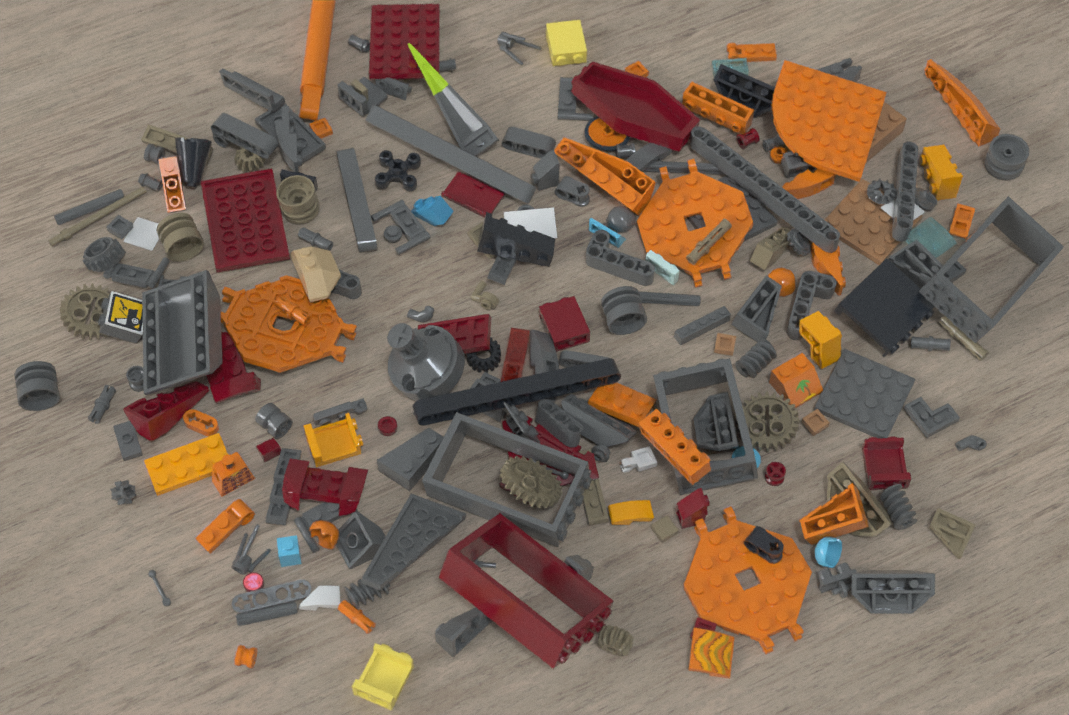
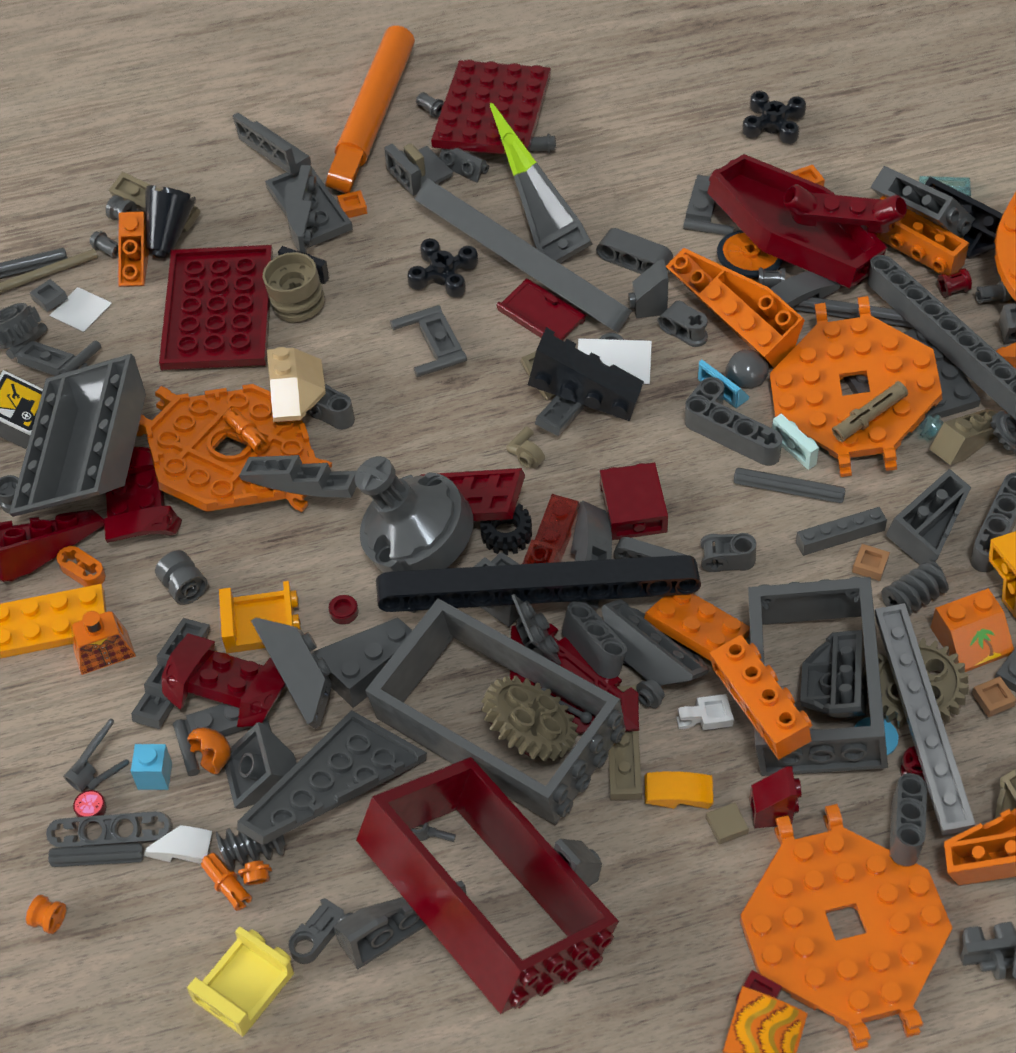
camera: 15 degrees right, 5 degrees down
dark tan wheel [156,212,204,262] -> none
orange plate [195,499,255,554] -> none
dark grey beam [211,113,279,159] -> none
dark tan gear [234,147,266,173] -> none
dark red slope [256,438,281,463] -> none
dark grey axle [298,227,334,251] -> none
dark grey hinge [313,398,368,426] -> none
dark grey beam [336,148,378,253] -> none
dark grey plate [384,225,402,243] -> none
dark grey arm [407,306,435,322] -> none
dark azure slope [411,196,454,226] -> none
dark grey plant [497,32,542,65] -> none
light yellow brick [546,20,587,66] -> none
dark tan gear [597,625,634,656] -> none
dark grey wheel [601,286,647,335] -> none
orange plate [727,43,777,63] -> none
black piece [744,526,784,564] -> none
orange hair [768,267,796,296] -> none
orange plate [770,147,788,164] -> none
medium azure hair [815,537,842,568] -> none
none -> orange plate [238,861,272,886]
none -> dark grey slope [239,455,357,498]
none -> dark grey wedge [251,618,332,729]
none -> dark grey piece [288,898,345,964]
none -> dark grey piece [700,533,756,572]
none -> black gear [742,91,806,144]
none -> dark red plate [784,185,907,233]
none -> dark grey slope [870,166,975,238]
none -> light grey plate [875,603,975,836]
none -> dark grey beam [890,773,927,866]
none -> clear light blue plate [919,414,944,440]

